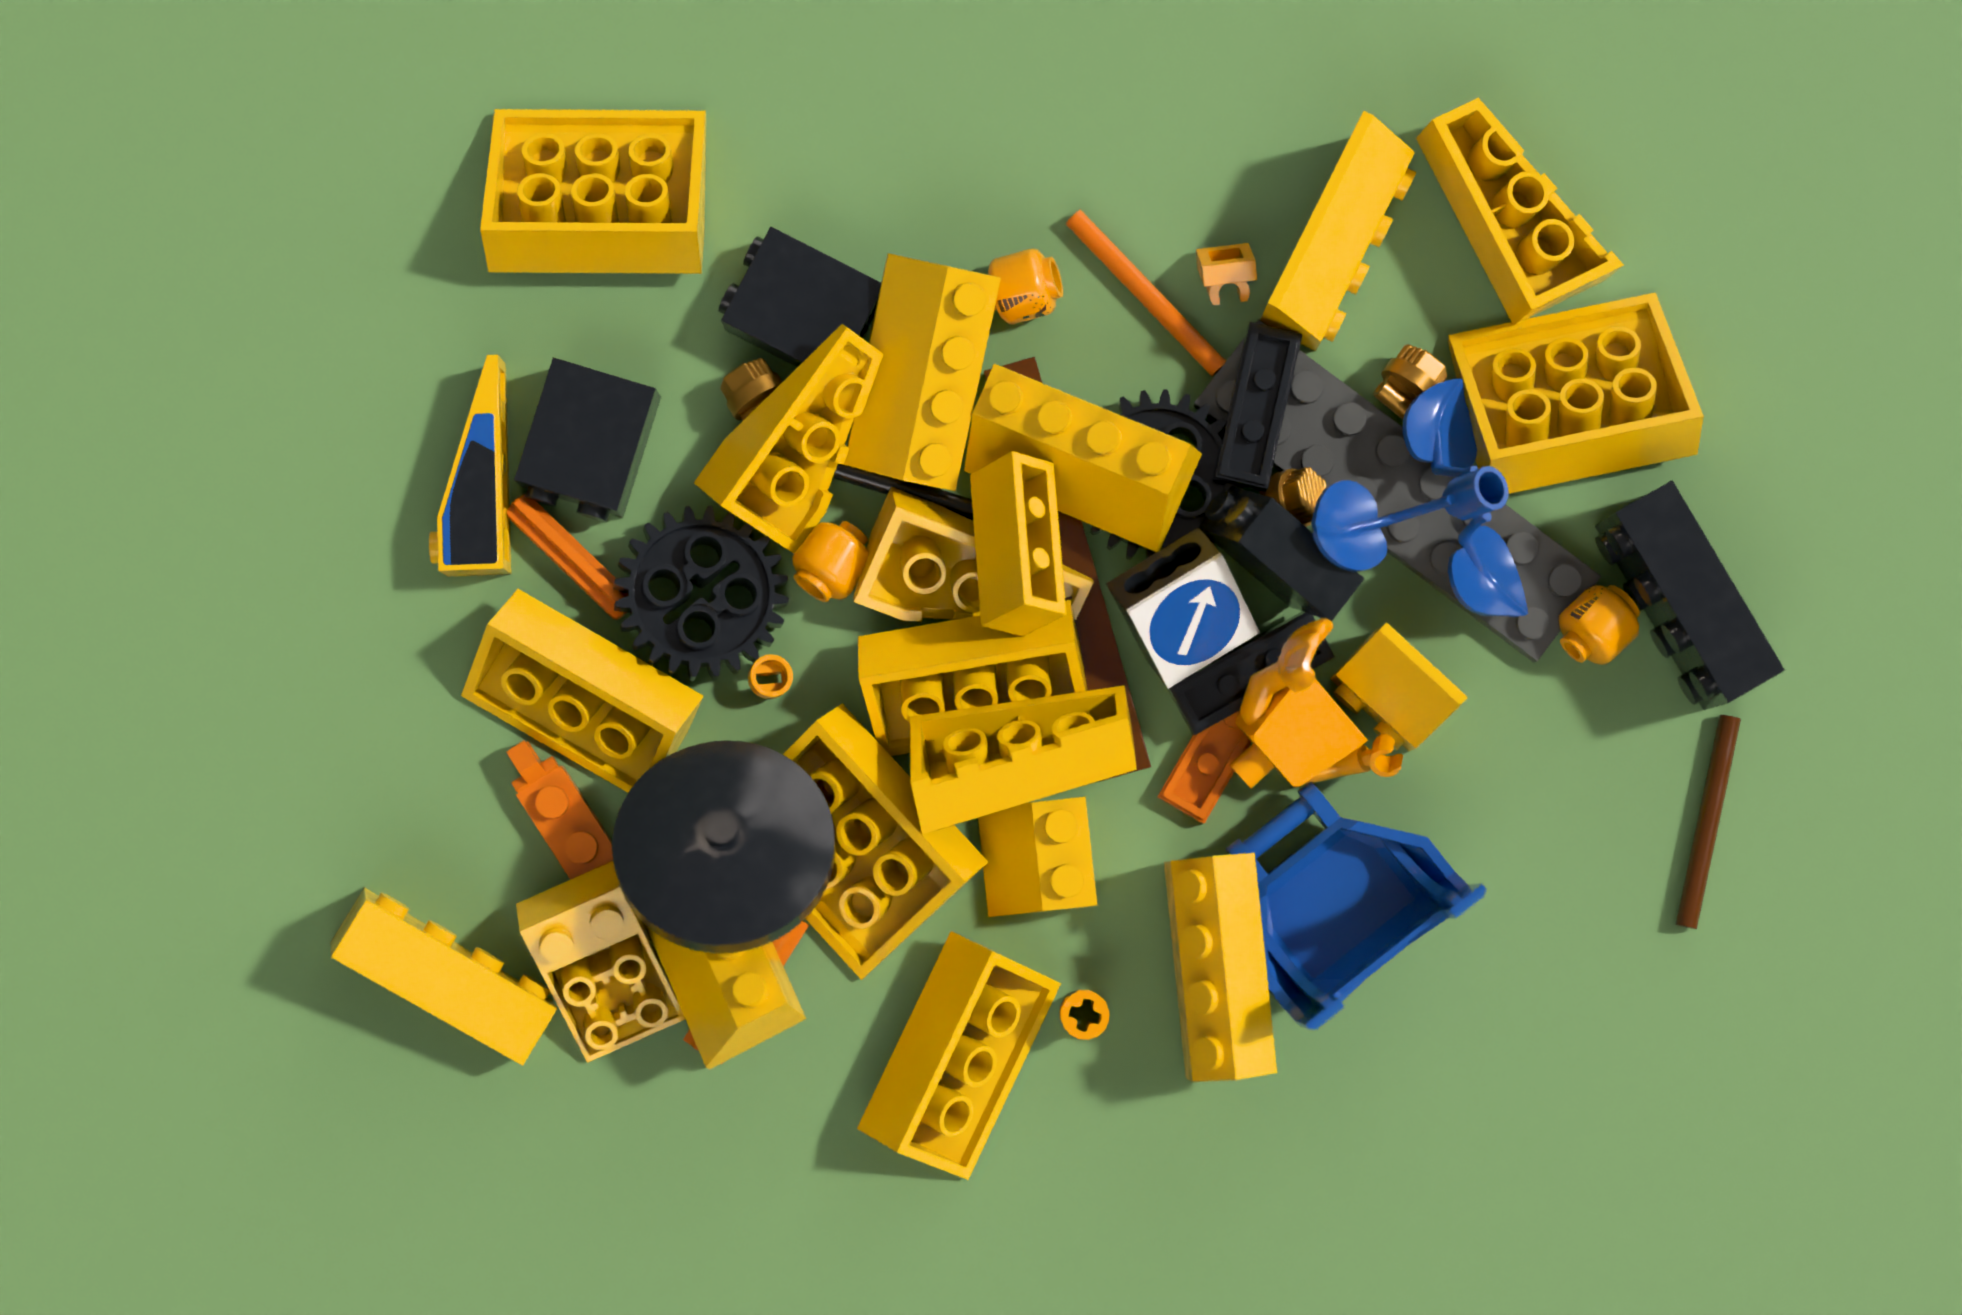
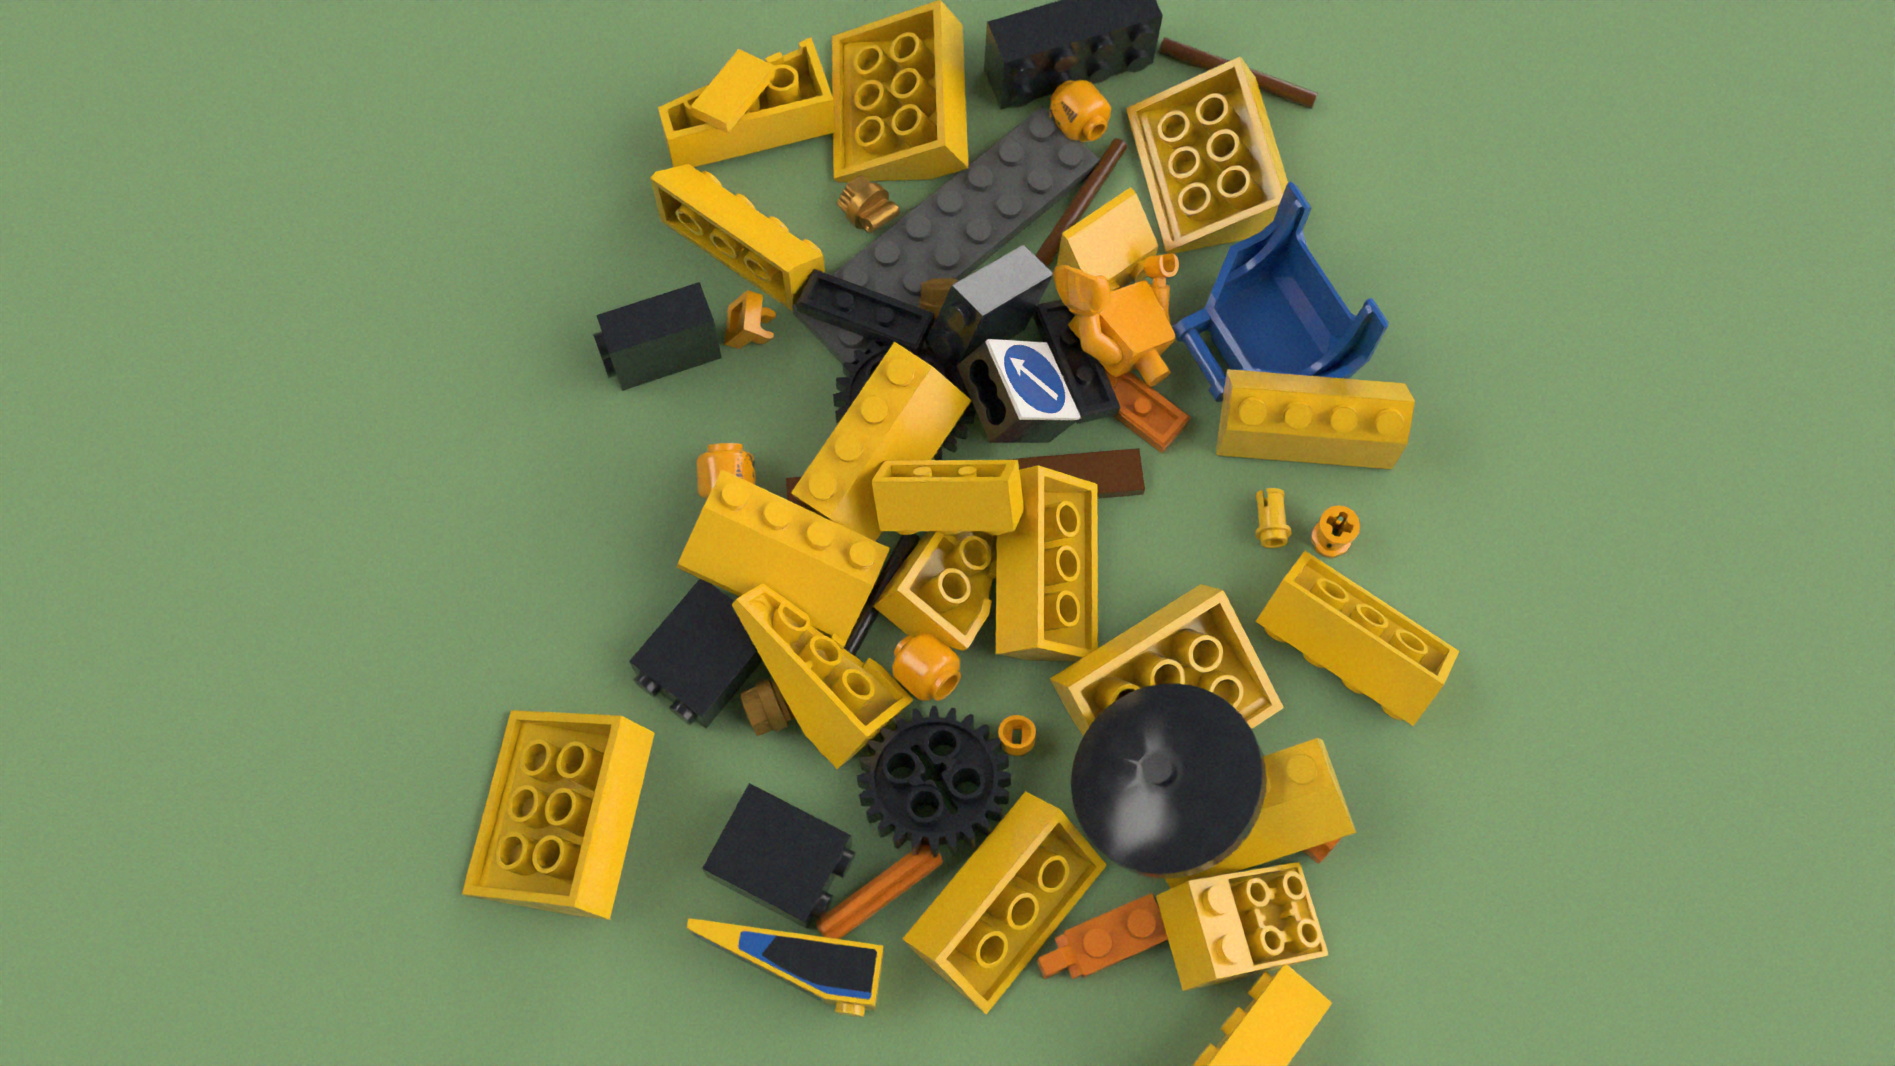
camera: 85 degrees left, 15 degrees down
yellow wedge [910,685,1137,834] -> none
yellow slope [978,796,1097,917] -> none
orange bar [1066,209,1226,376] -> none
blue plant [1311,378,1528,617] -> none
none -> black brick [593,282,722,391]
none -> yellow tile [691,49,775,133]
none -> reddish brown bar [1035,138,1127,268]
none -> yellow slope [1126,57,1288,254]
none -> yellow pin [1255,488,1292,548]

